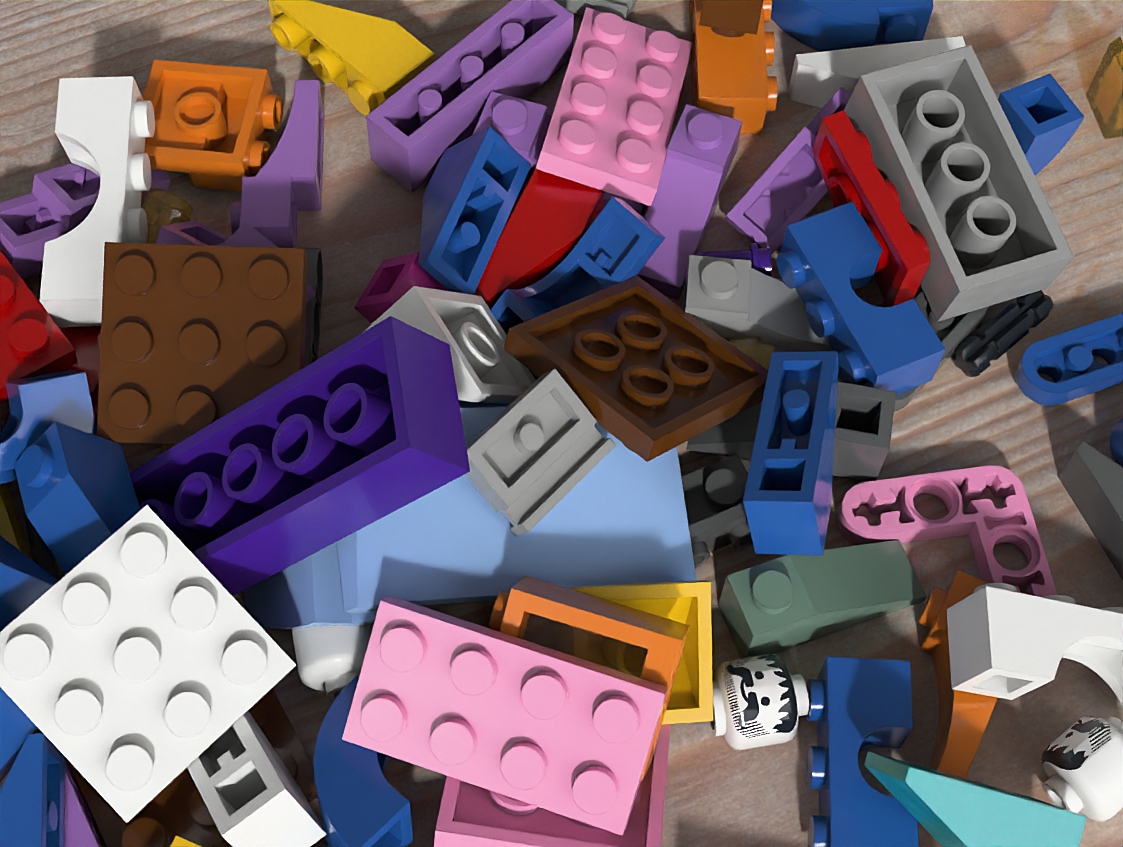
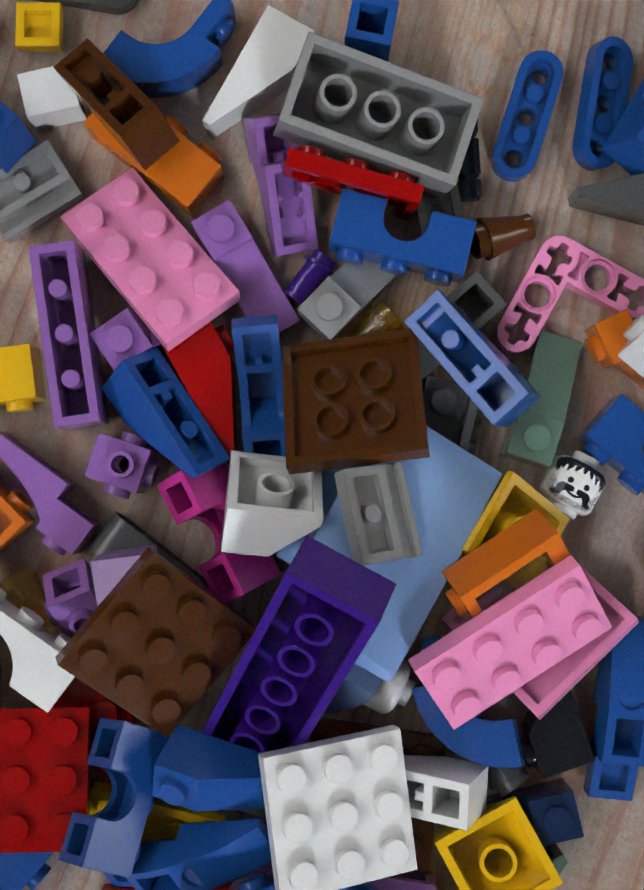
camera: 50 degrees left, 25 degrees up
none -> medium lavender brick [84,431,160,499]
none -> reddish brown cone [470,213,536,261]

